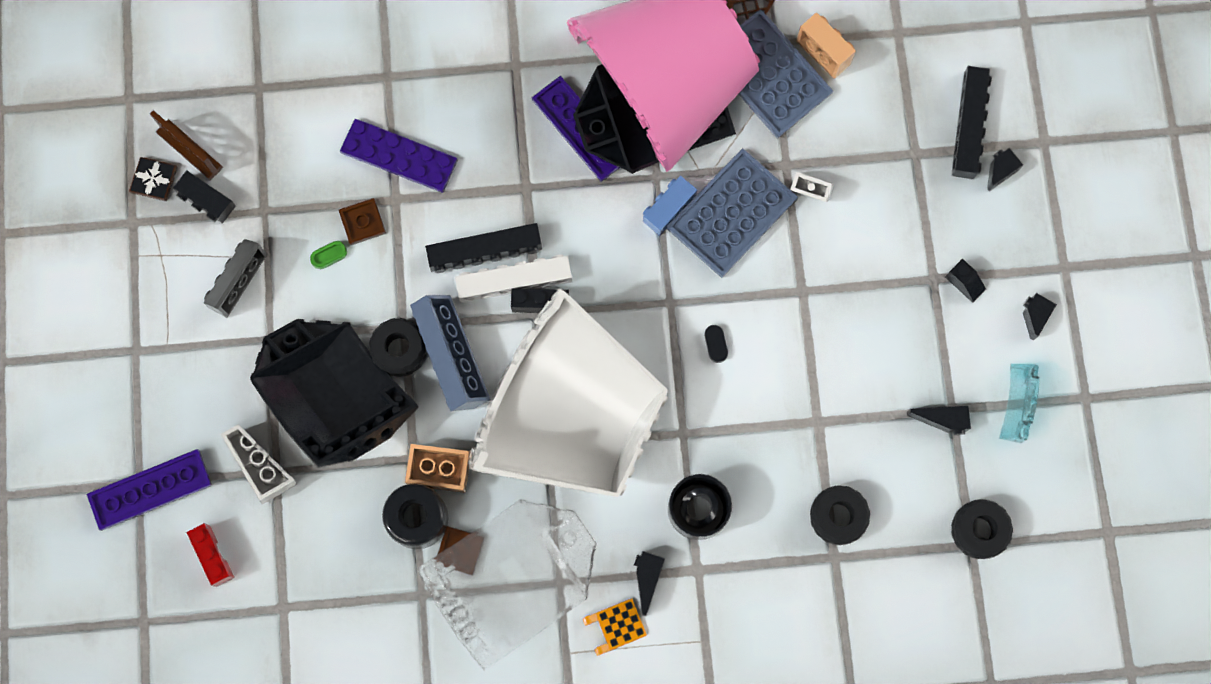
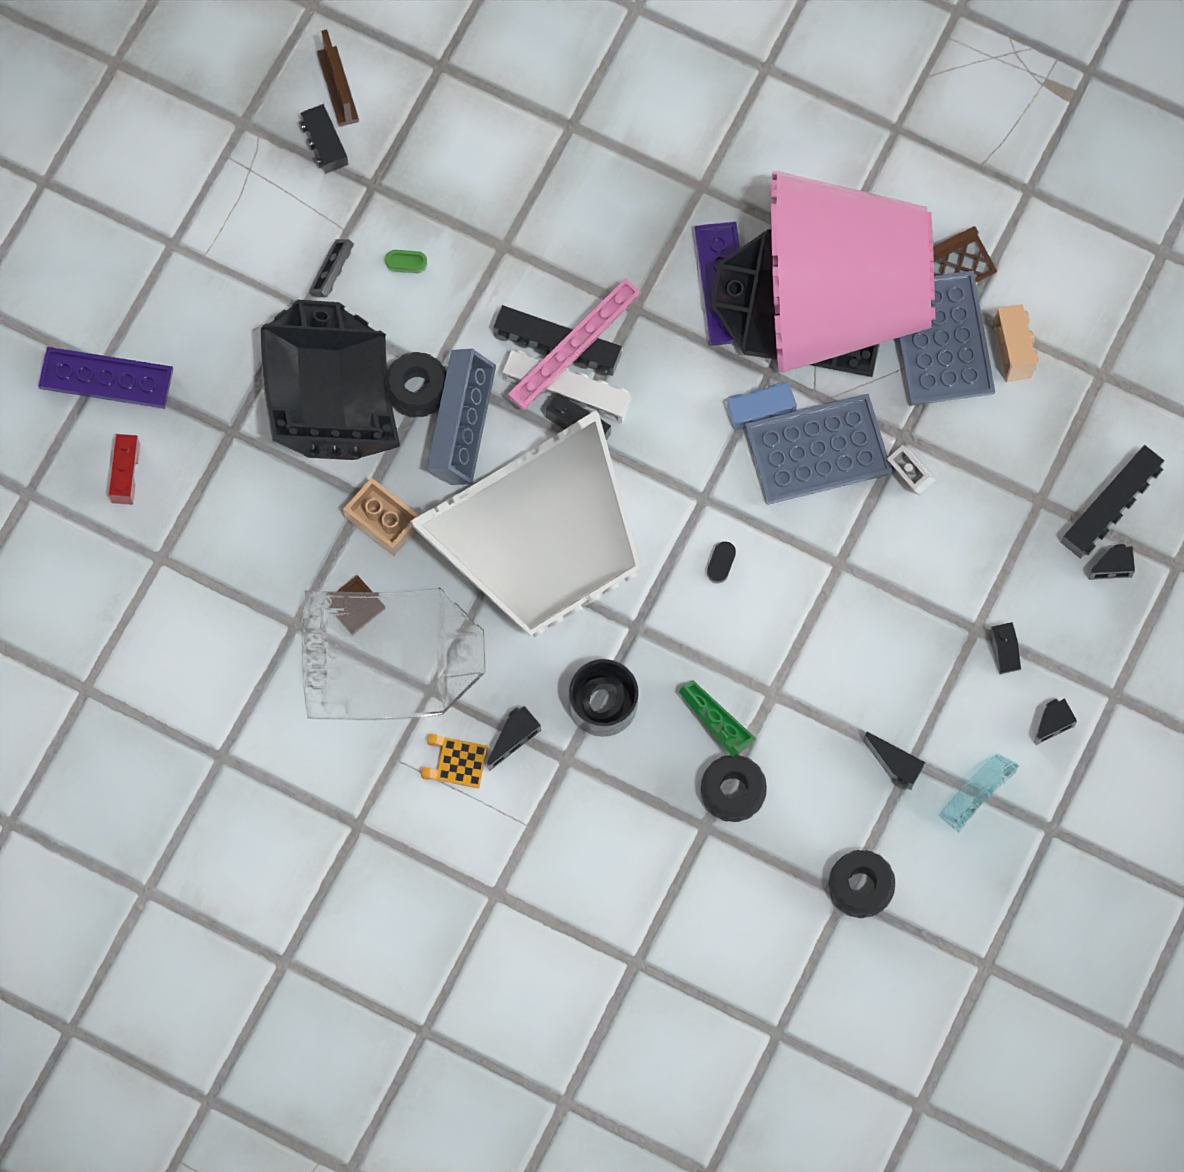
camera: 30 degrees right, 5 degrees down
tile [129,157,178,202] -> none
dark grey slope [203,239,268,318] -> none
white wedge [221,424,297,504] -> none
reddish brown tile [338,198,386,246] -> none
dark purple plate [340,118,458,193] -> none
black piece [382,483,449,549] -> none
none -> black plate [309,239,354,297]
none -> bright pink plate [508,278,641,411]
none -> green wing [679,680,757,757]

